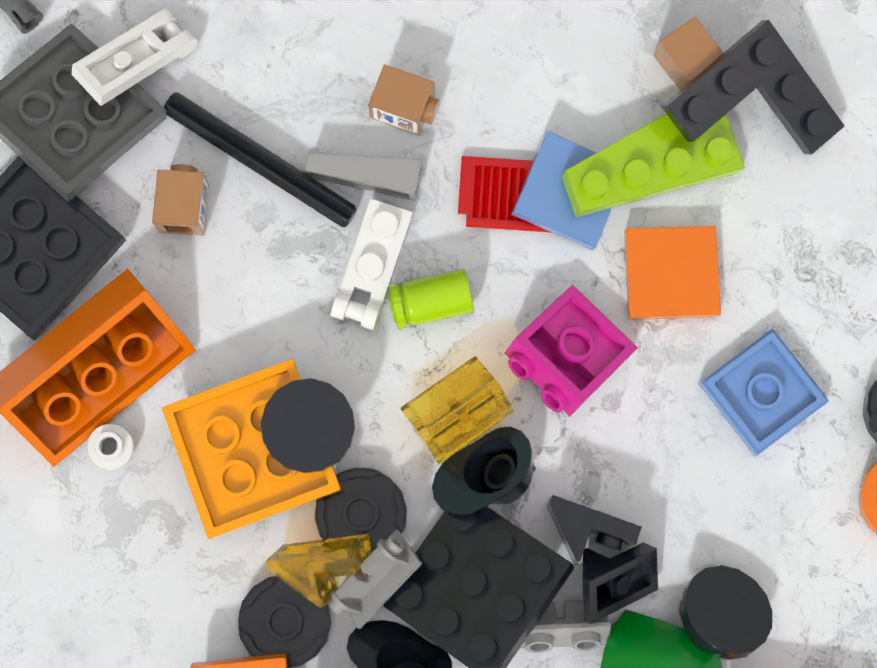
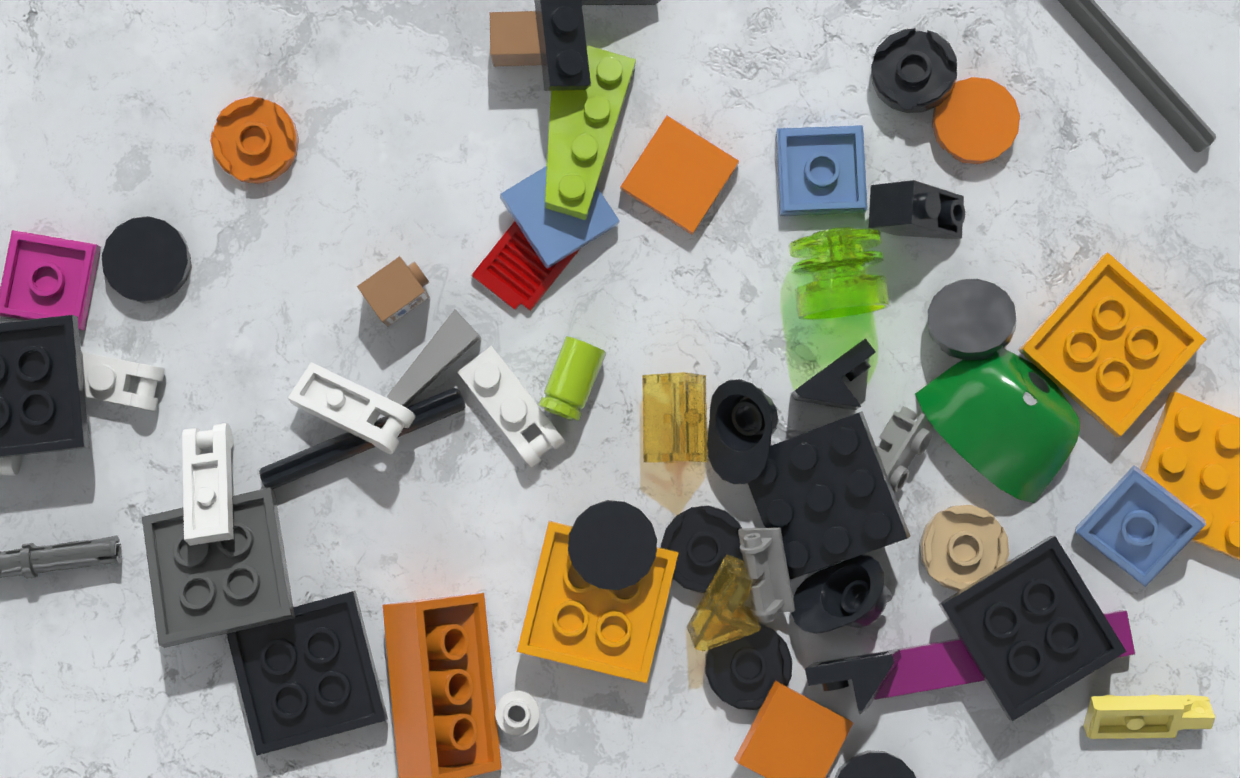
camera: 55 degrees left, 5 degrees up
medium nougat brick [152,164,209,236] -> none
dark pink plate [504,284,638,417] -> none
black slope [582,542,658,624] -> none
none -> white plate [288,362,415,454]
none -> clear neon green wheel [788,227,891,320]
none -> black slope [868,180,965,239]

